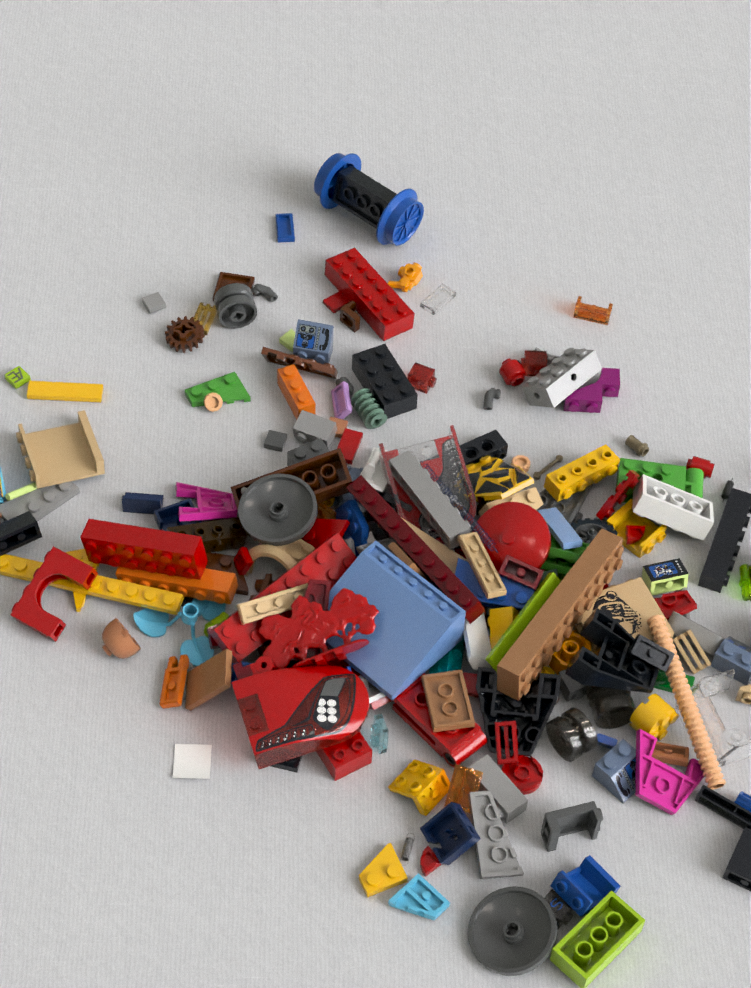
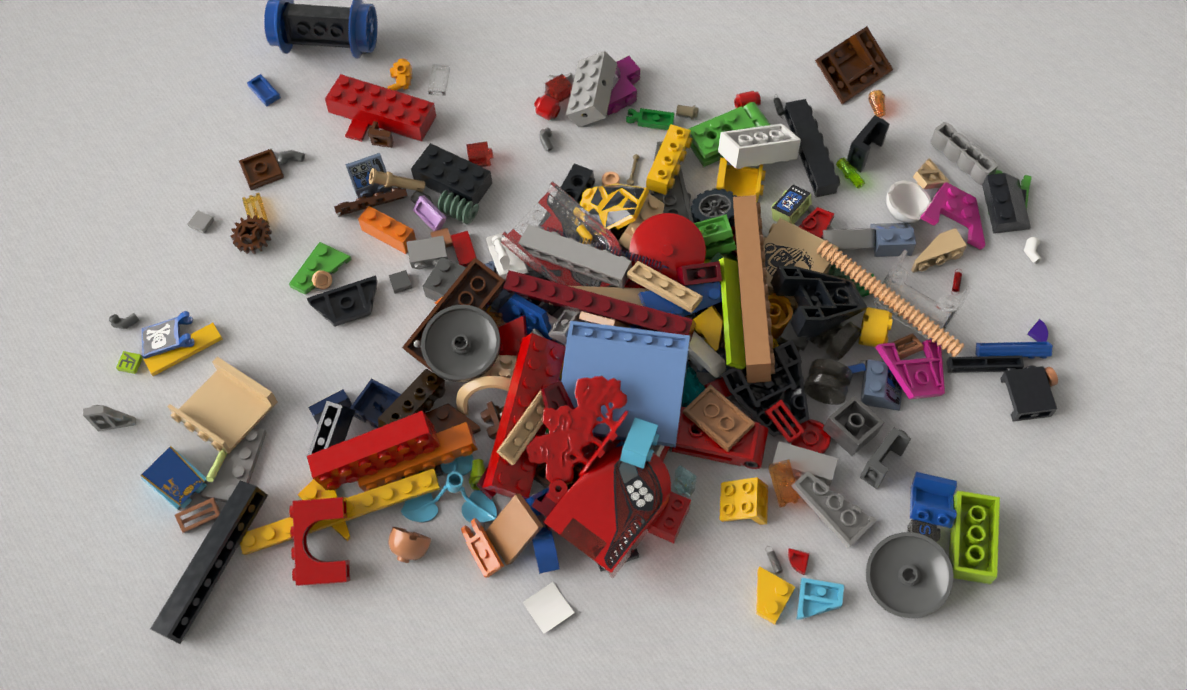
camera: 30 degrees left, 10 degrees up
dark pink wing [175,482,237,522] -> none
dark grey wheel [214,283,257,329] -> none
red tile [233,547,253,575] -> none
yellowish green tile [279,329,295,352] -> none
dark blue piece [420,802,481,865] -> none
light blue tile [538,507,582,550] -> none
clear orange hinge [573,296,613,325] -> none
red wing [596,470,641,520] -> none
red tile [625,525,645,545] -> none
black plate [628,634,675,672] -> none
tan tile [673,629,711,674] -> none
none -> dark grey arm [109,313,140,329]
none -> flag [142,311,195,359]
none -> black brick [306,401,356,458]
none -> black wing [307,275,378,327]
none -> tan pin [369,168,425,192]
none -> blue brick [532,527,560,574]
none -> yellow arm [576,224,593,244]
none -> medium azure brick [620,418,660,469]
none -> green plate [626,108,675,130]
none -> flat silver brick [823,396,885,456]

